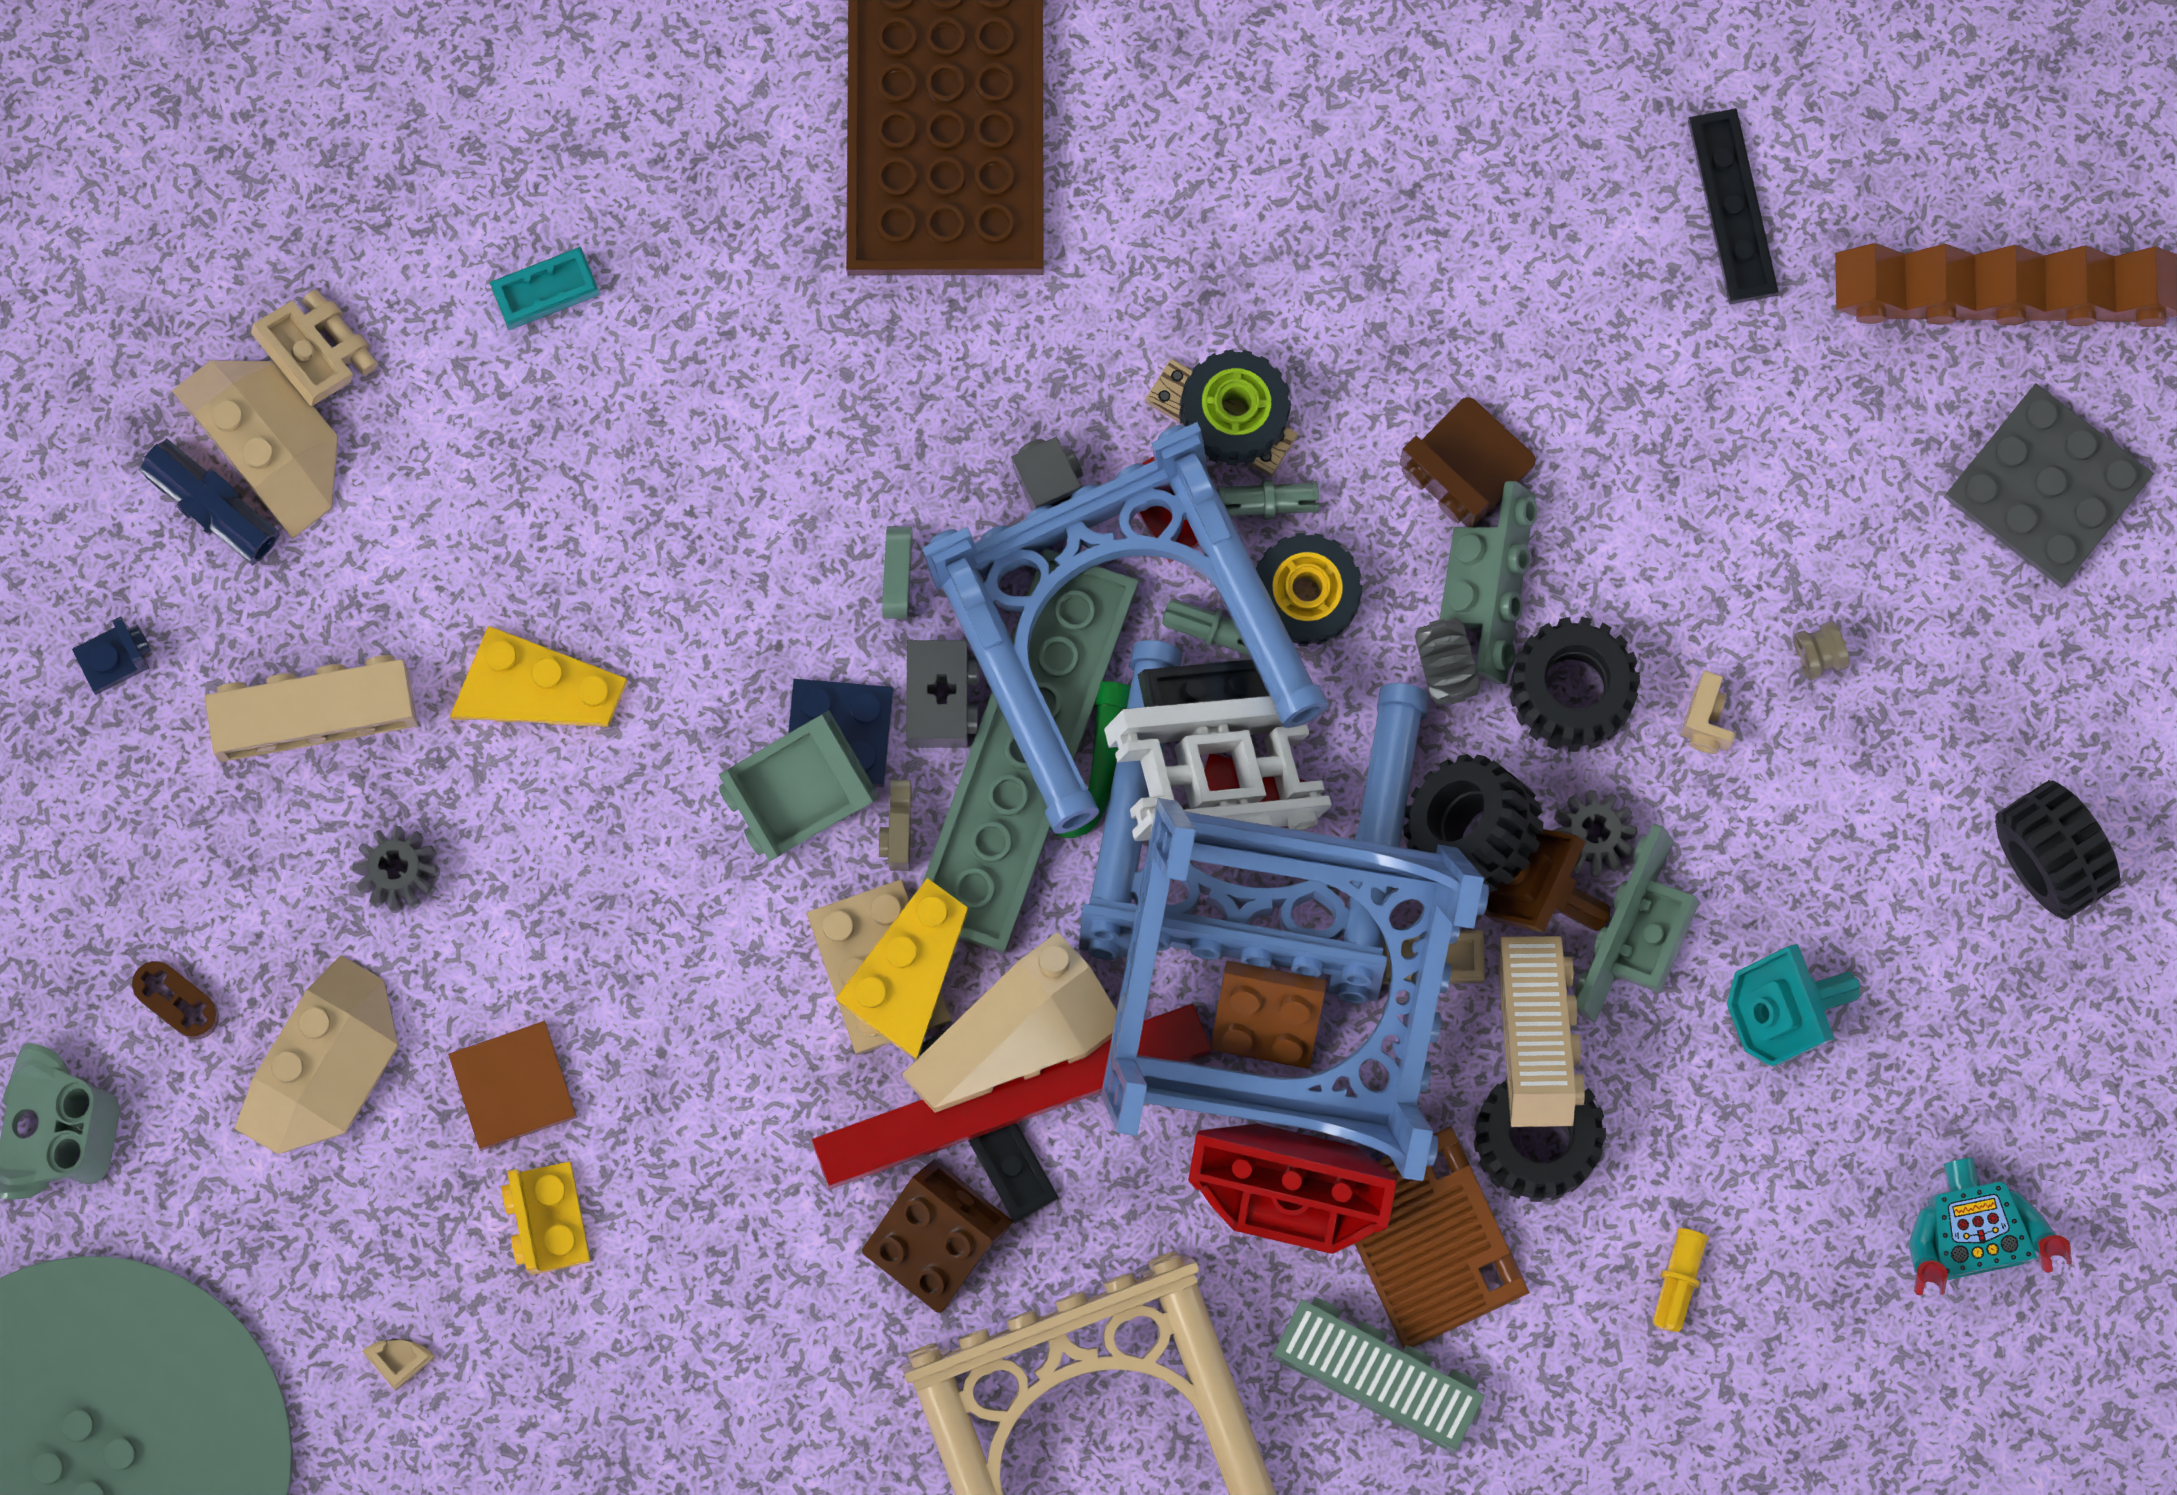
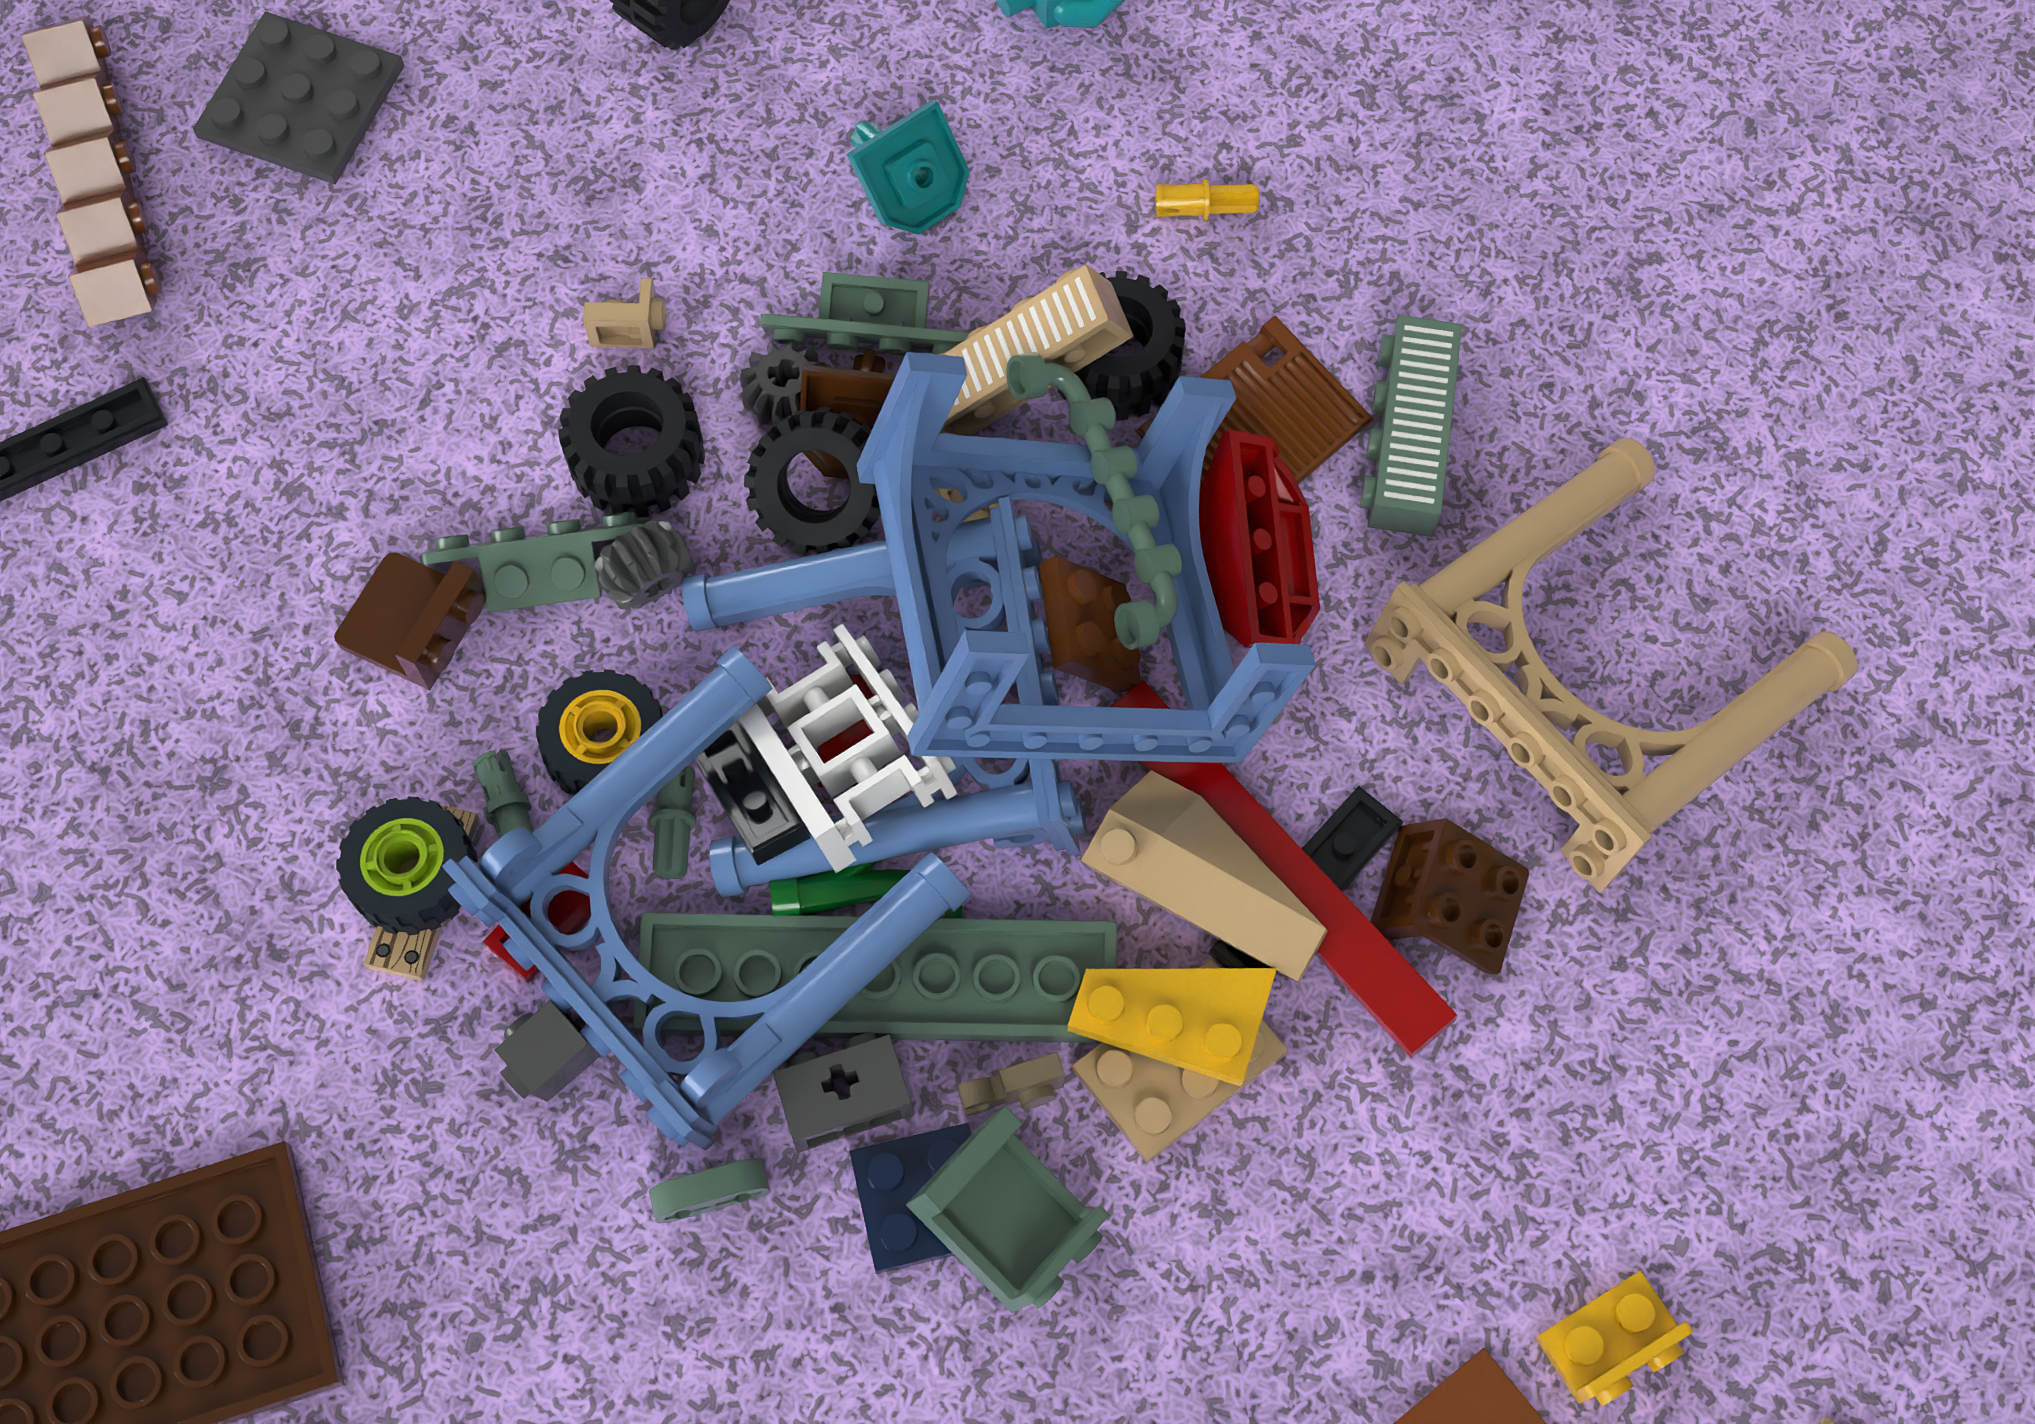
camera: 110 degrees left, 10 degrees down
dark tan wheel [1793,621,1849,681] -> none
none -> sand green bar [1006,352,1182,650]

